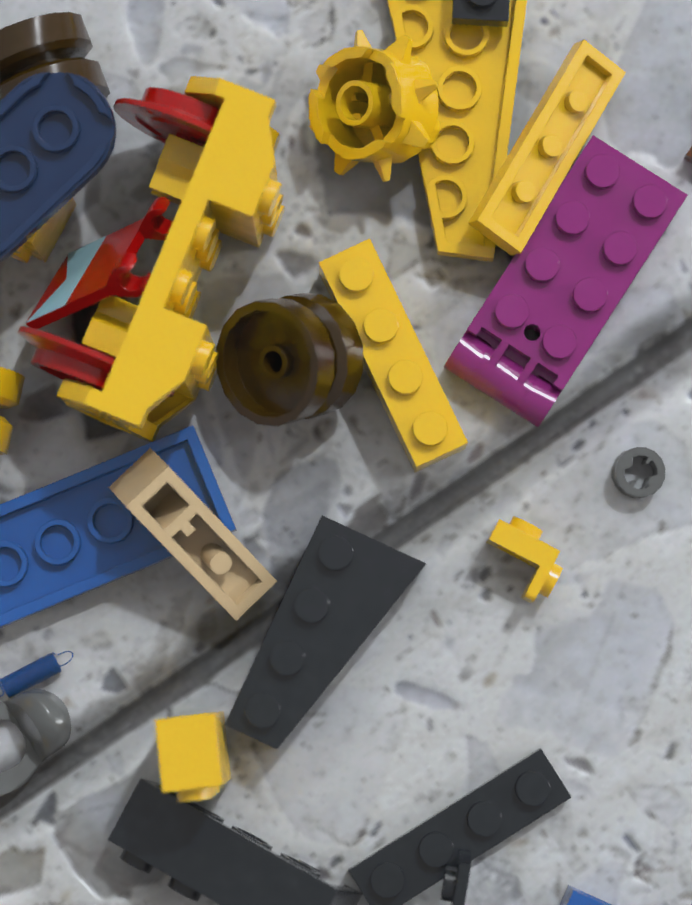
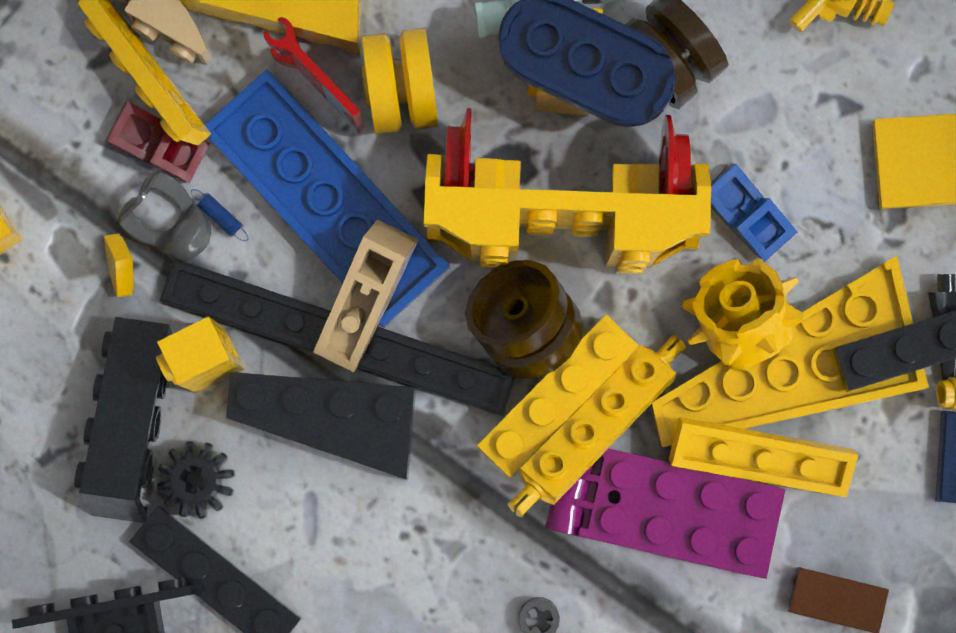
camera: 70 degrees right, 0 degrees up
red flag [25,196,174,329] -> none
yellow bracket [486,516,563,603] -> none
none -> yellow tile [104,233,134,298]
none -> black gear [157,441,236,519]
none -> black tile [159,259,515,416]
none -> yellow plate [507,335,686,517]
none -> blue slope [711,163,798,262]

